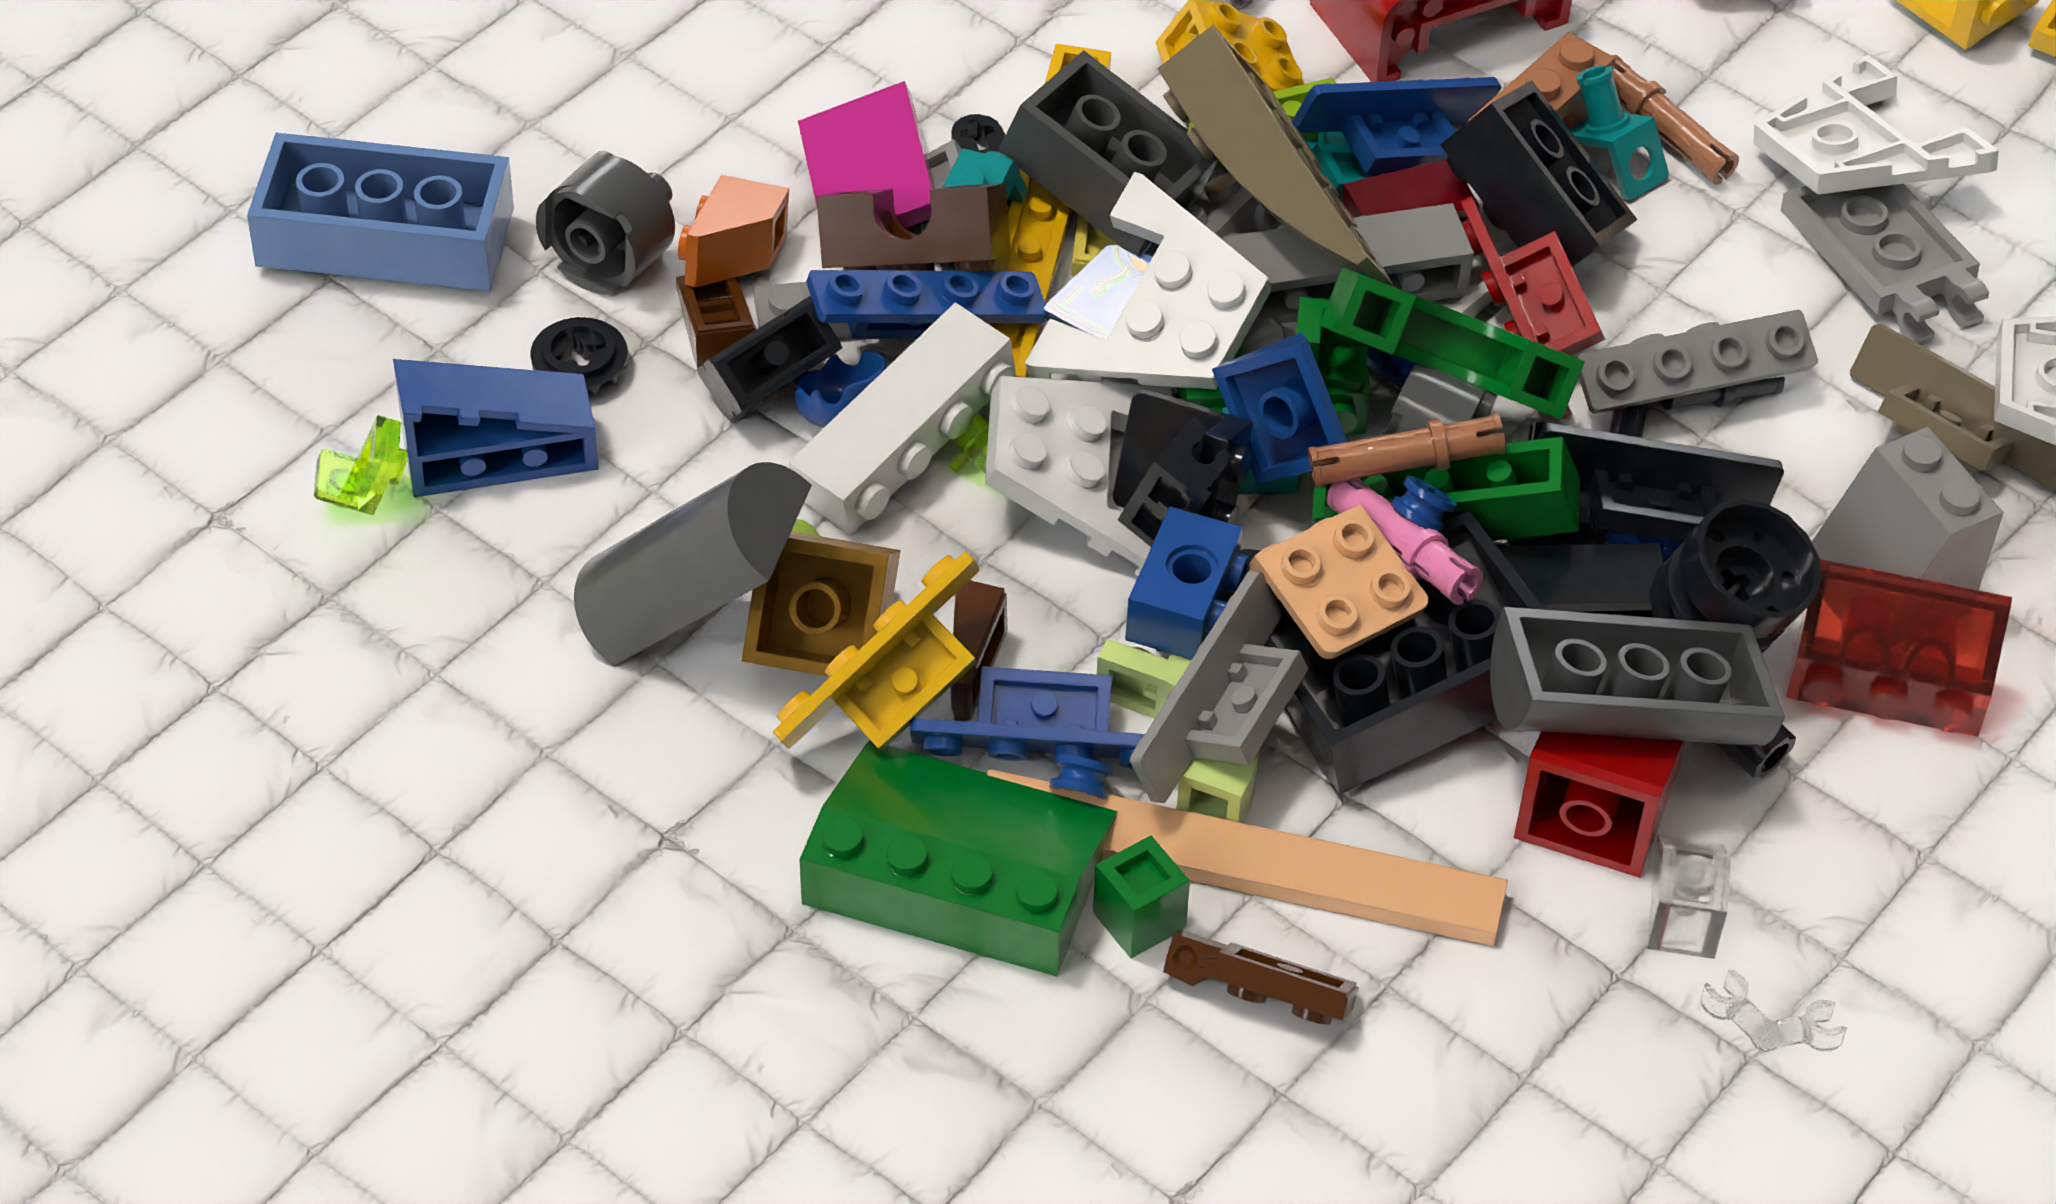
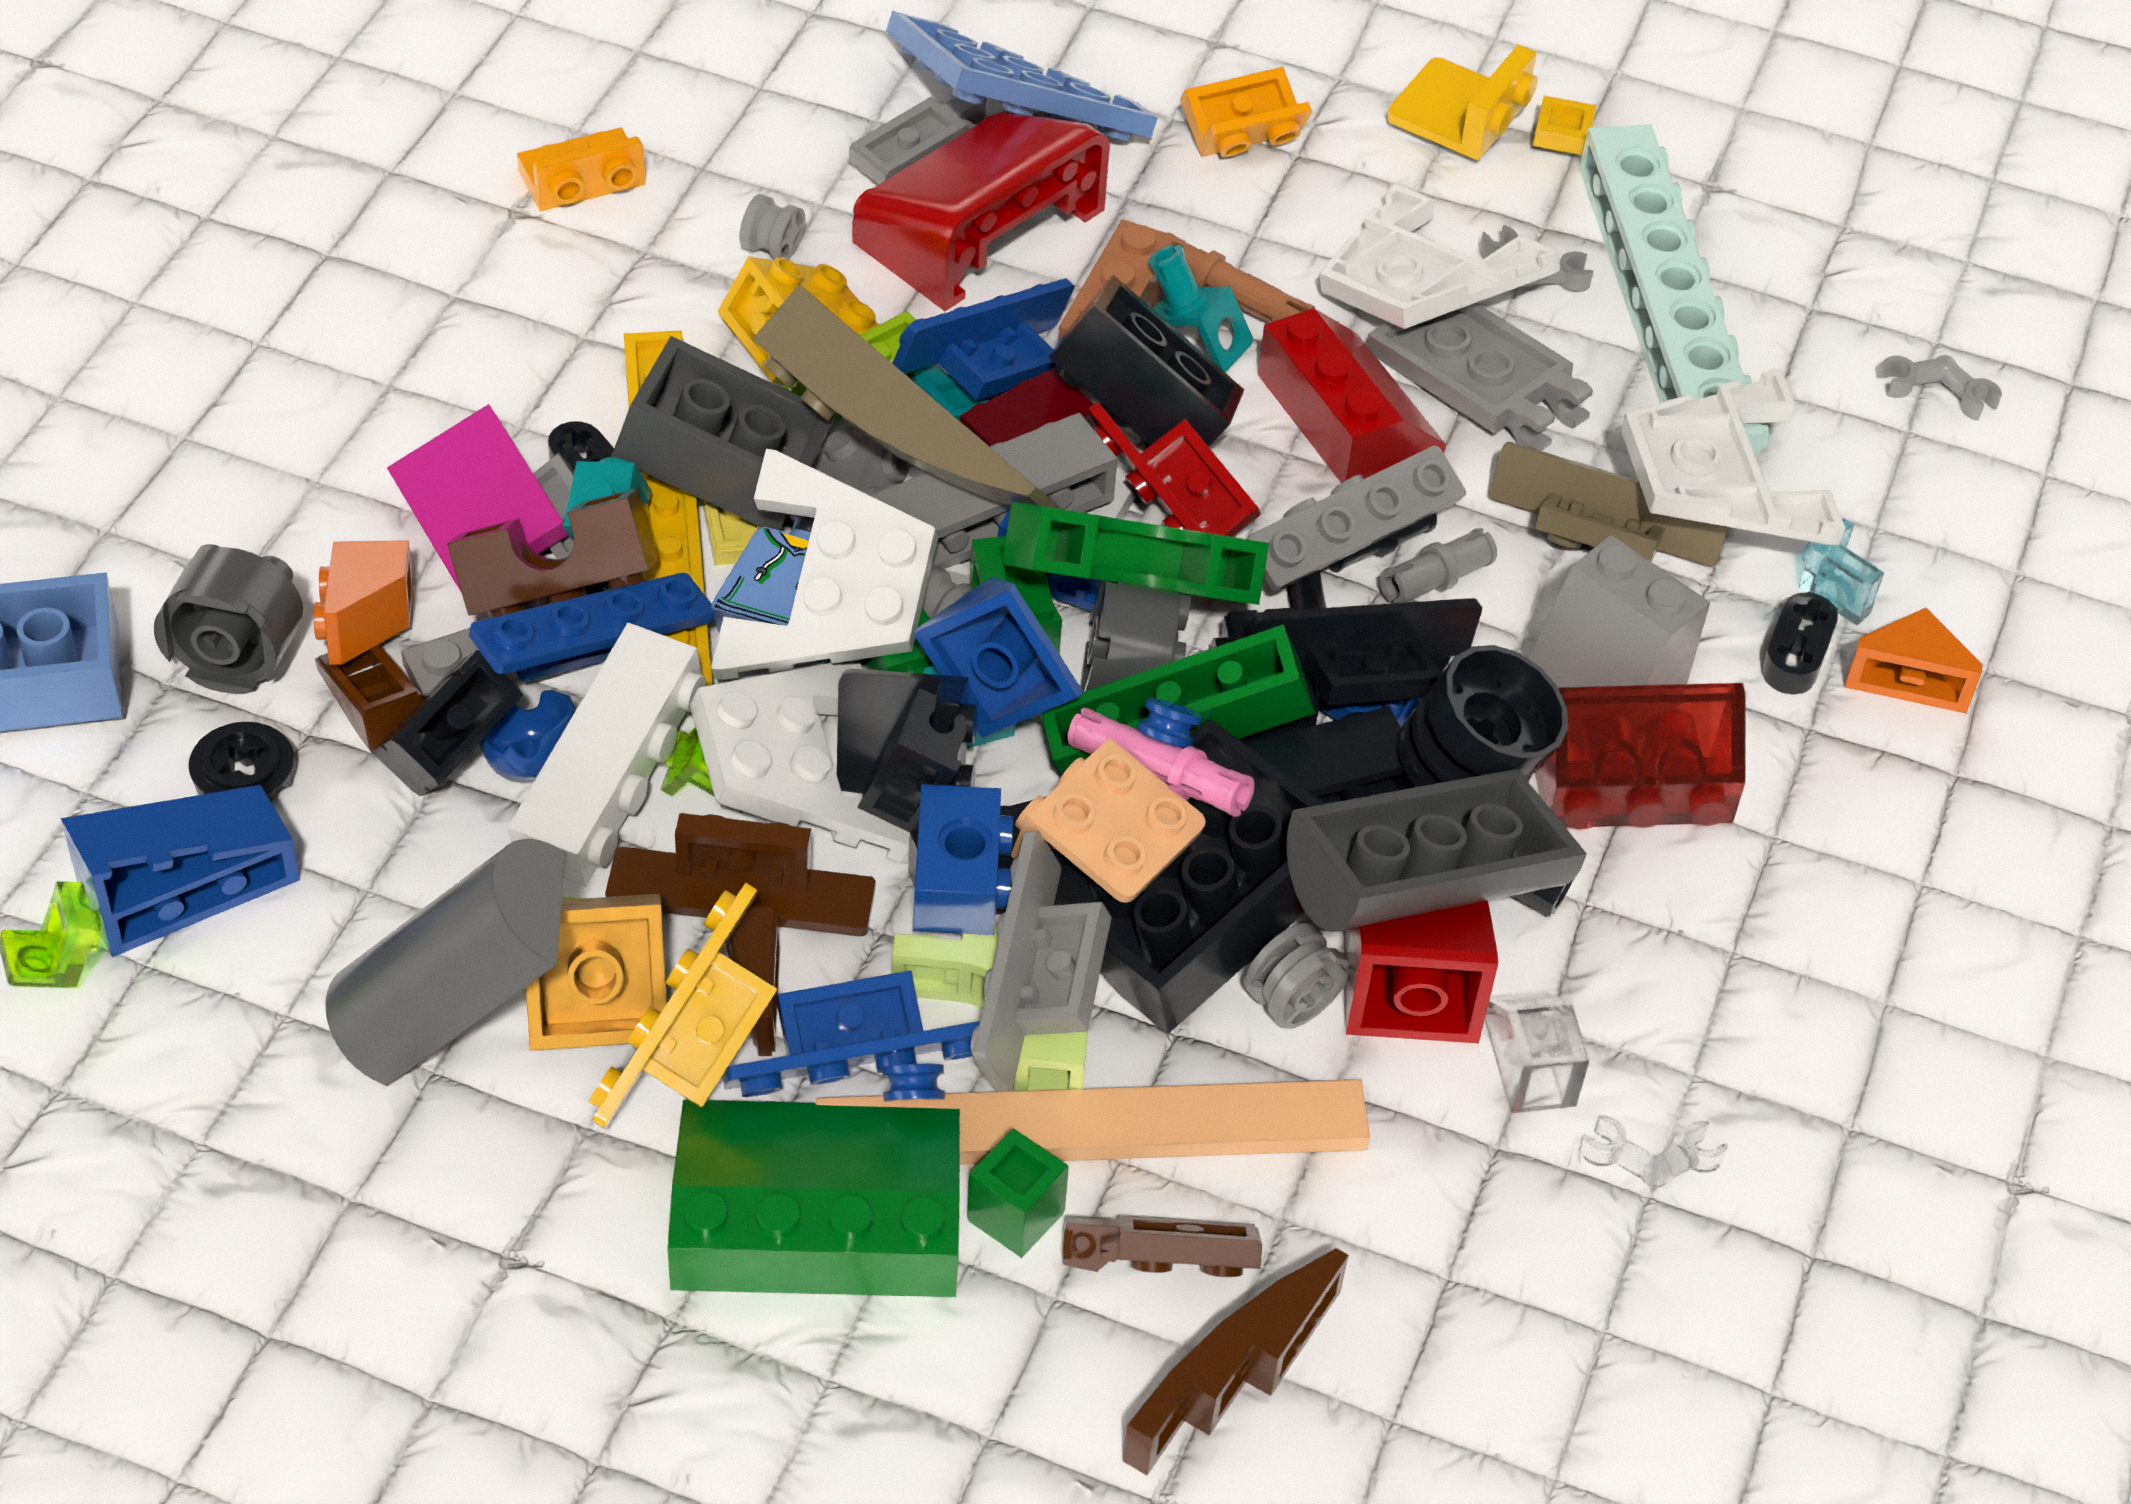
camera: 20 degrees left, 0 degrees up
nougat pin [1308,413,1506,488] -> none
none -> reddish brown bracket [605,813,876,936]
none -> reddish brown slope [1122,1248,1349,1475]
none -> light grey wheel [1244,923,1350,1029]
none -> red slope [1257,308,1446,483]
none -> light grey pin [1379,528,1497,603]
none -> light grey arm [1479,225,1594,292]

